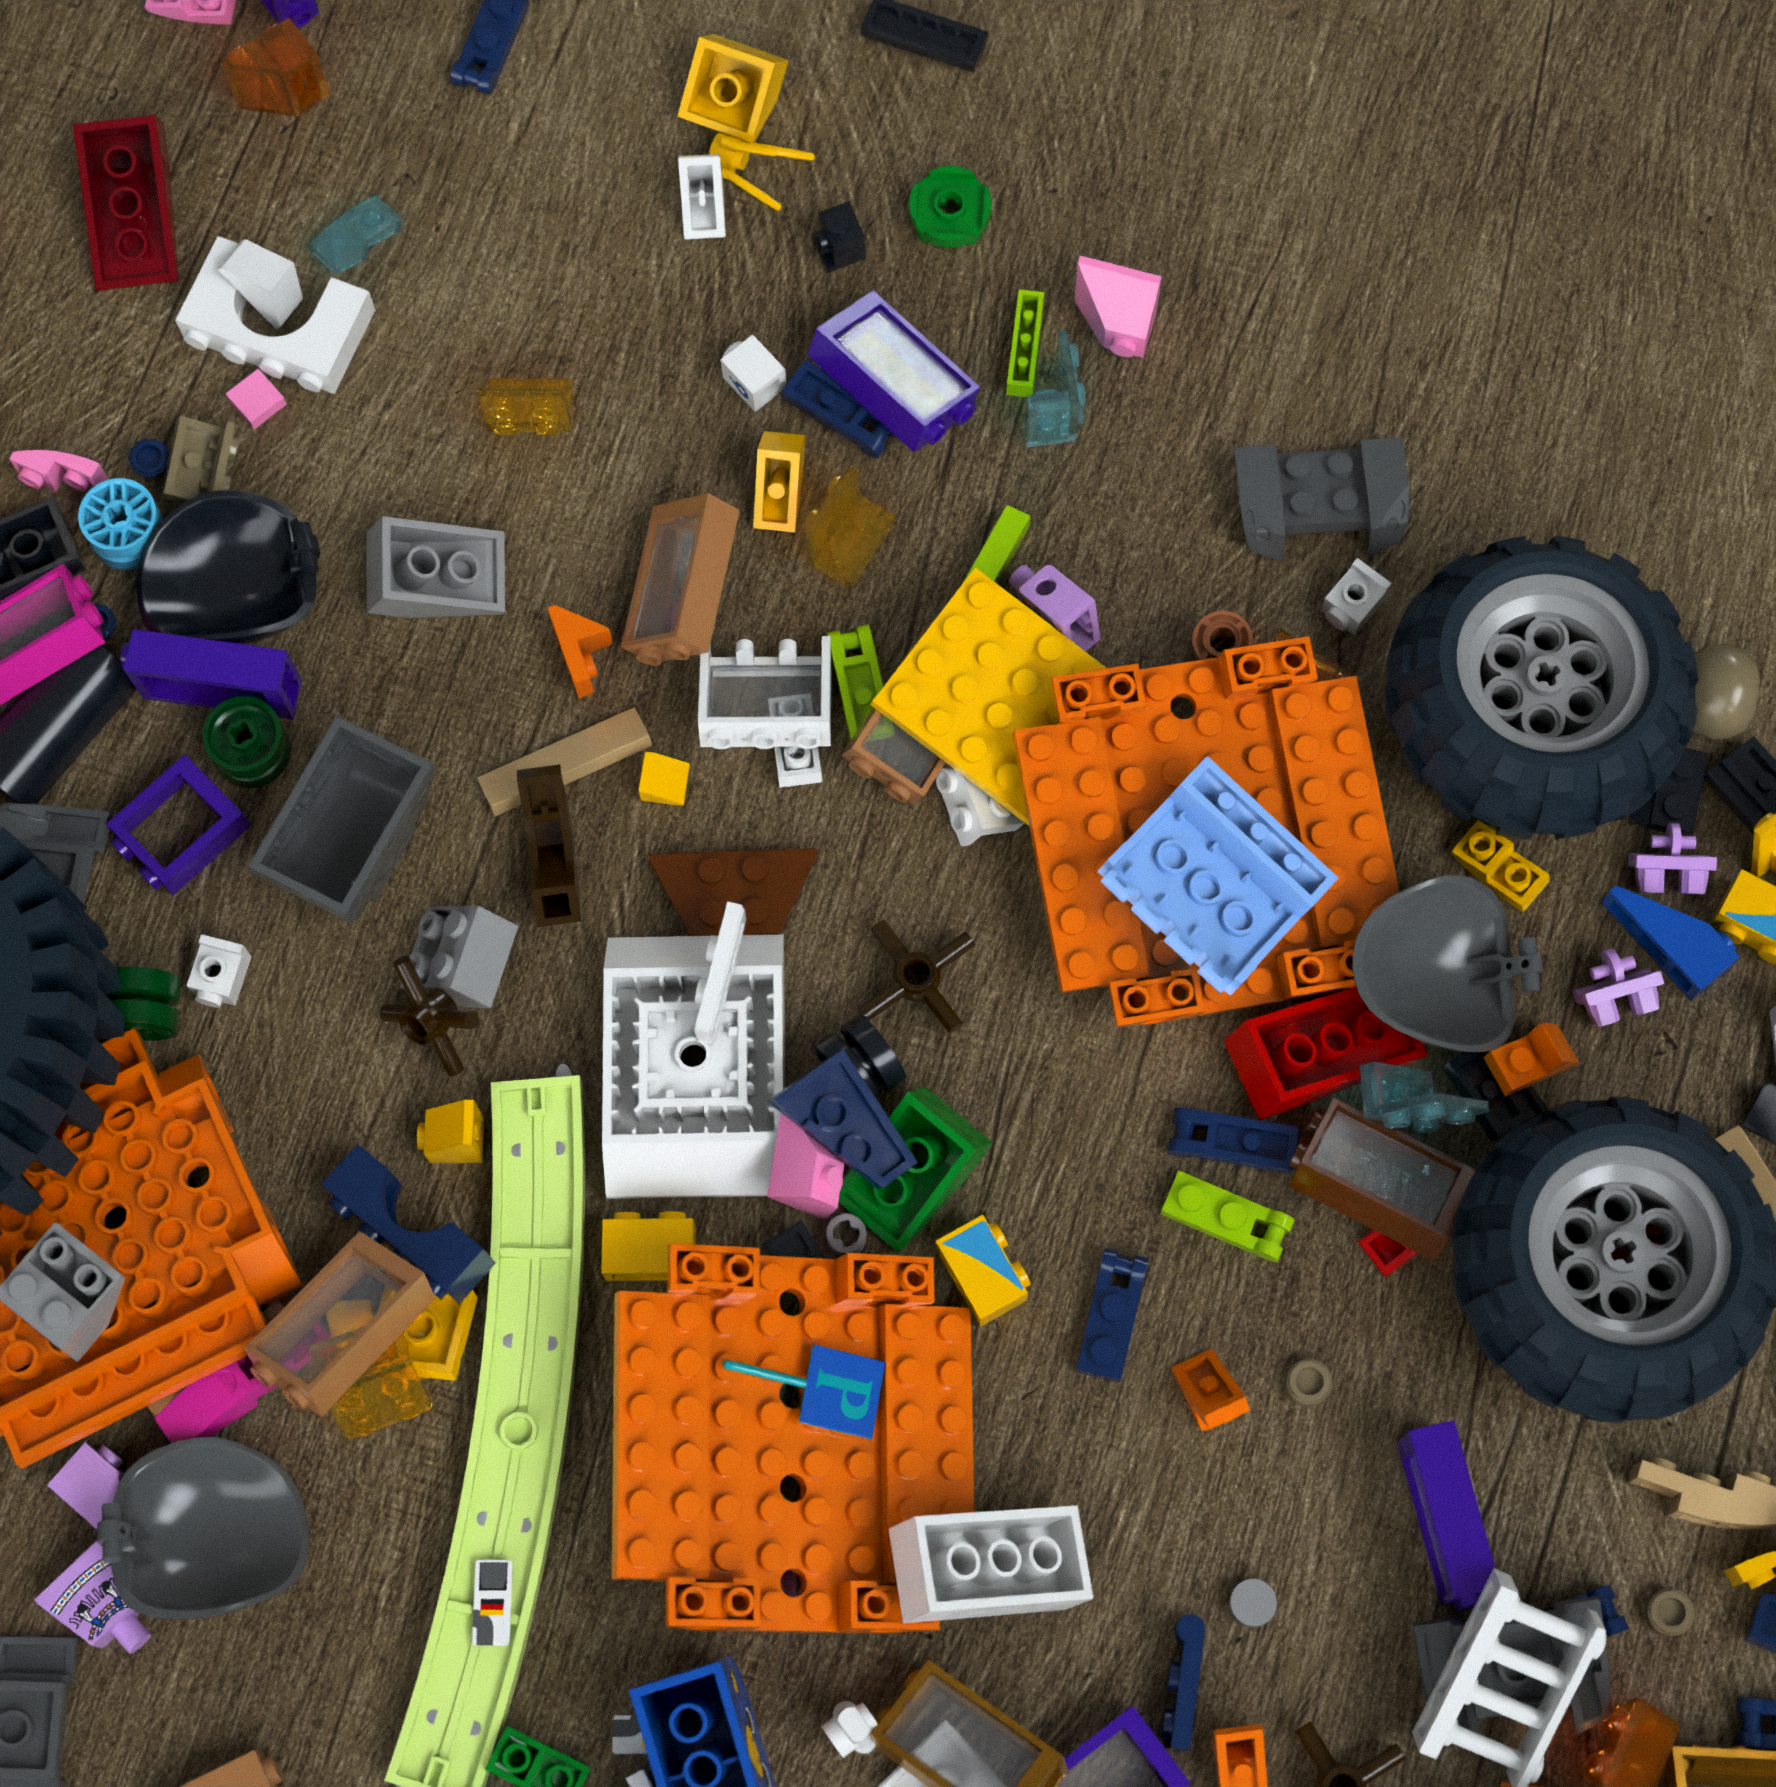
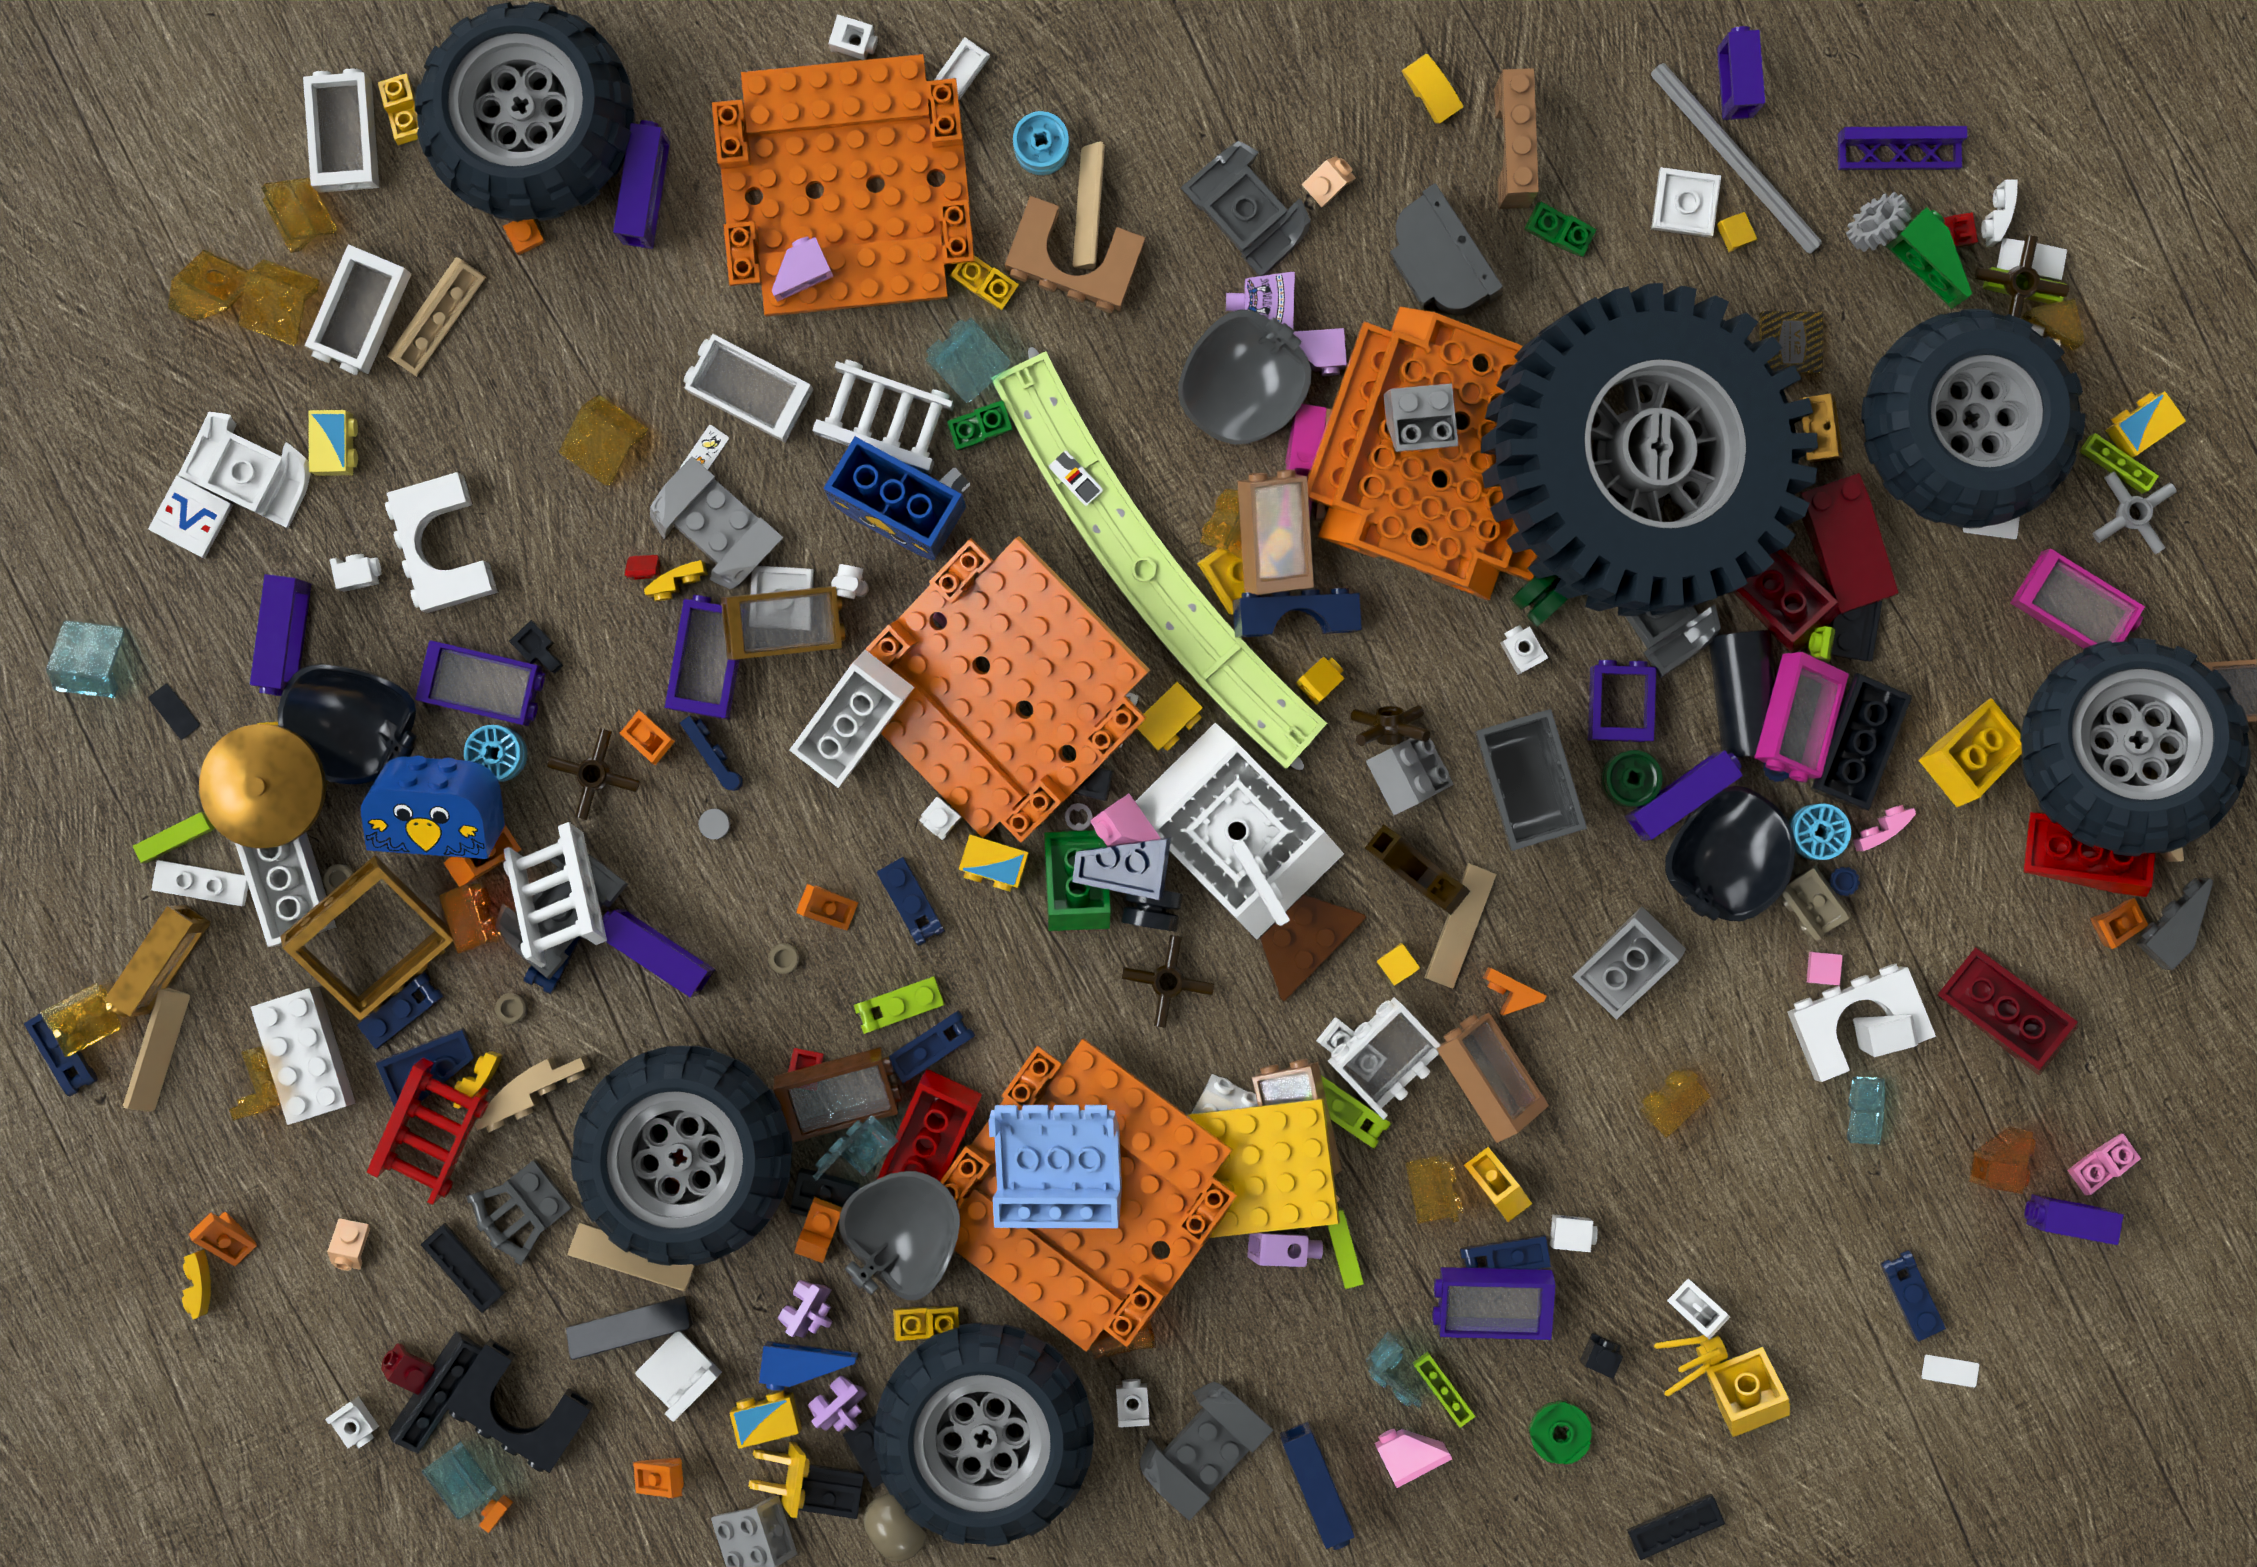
camera: 135 degrees right, 15 degrees up
blue piece [723,1344,885,1440] -> none
nougat wheel [1192,611,1253,661] -> none
none -> white brick [919,796,962,840]
none -> dark blue window [1280,1421,1355,1550]

